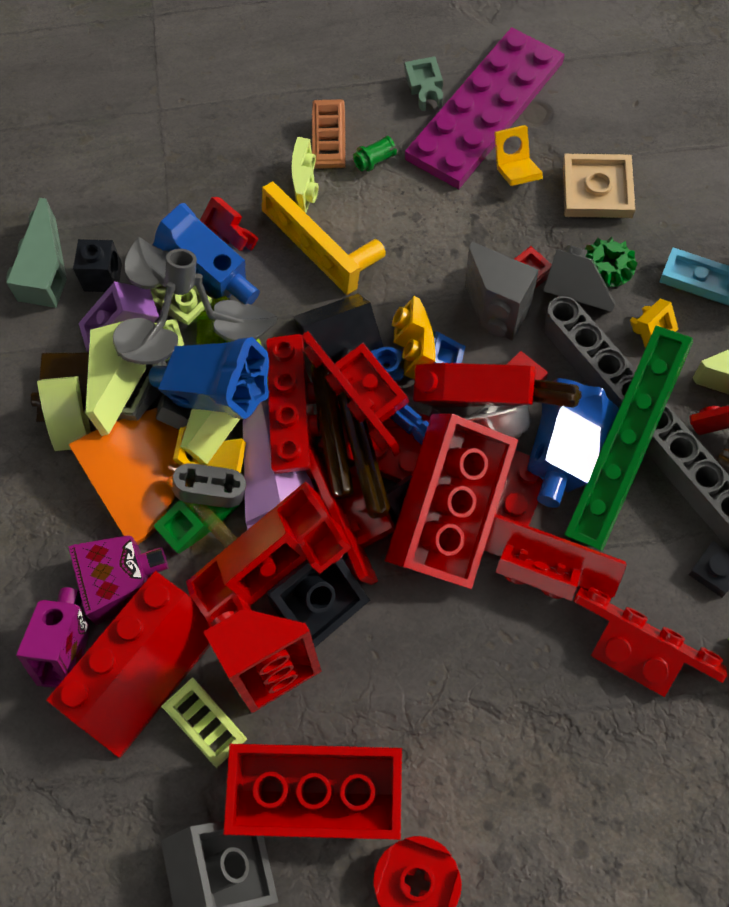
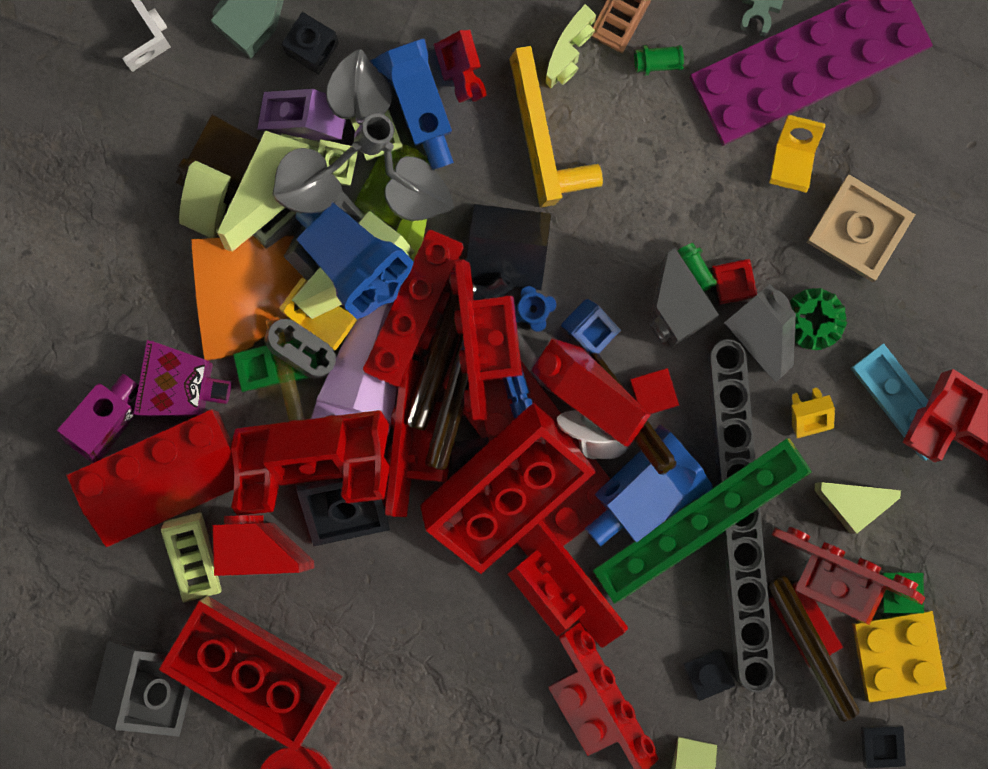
camera: 25 degrees right, 20 degrees up
yellow slope [392,296,435,380] -> none

